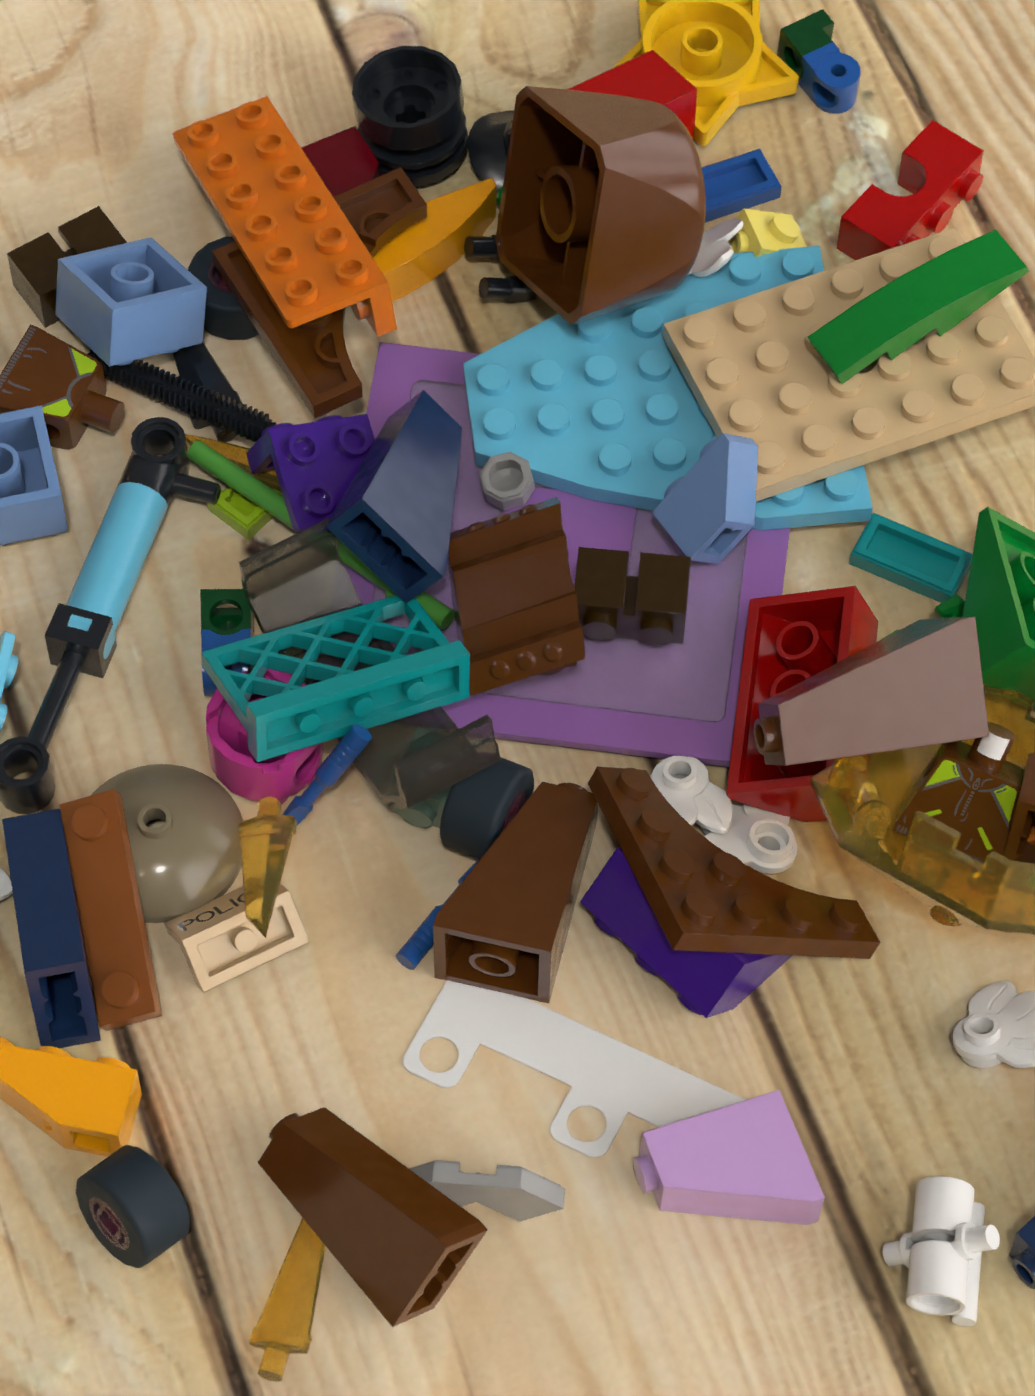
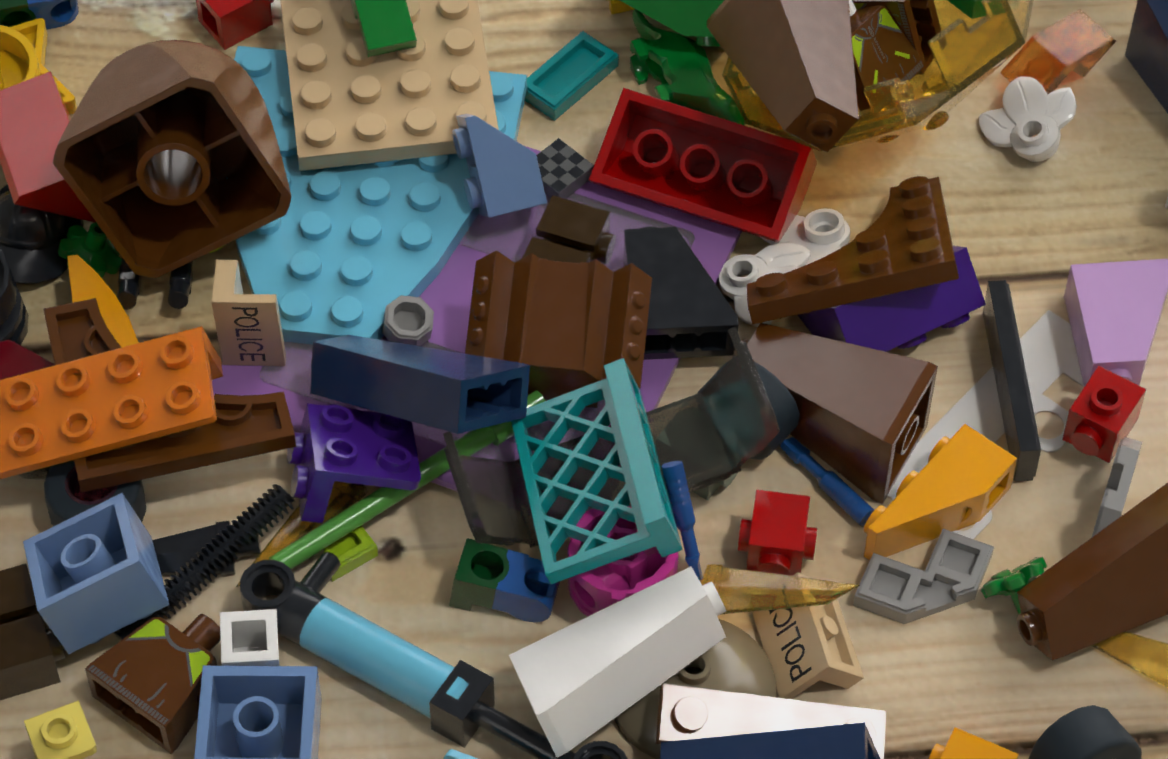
camera: 75 degrees left, 5 degrees down
none -> tan panel [211,260,286,366]
none -> white brick [220,609,279,666]
none -> white slope [509,566,726,758]
none -> dark grey tile [536,138,594,199]
none -> black slope [623,226,739,360]
none -> red brick [738,489,817,580]
none -> light grey tile [853,529,994,624]
none -> light orange slope [864,424,1017,560]
none -> green plant [981,557,1047,614]
none -> black tile [983,280,1041,482]
none -> red brick [1062,366,1146,463]

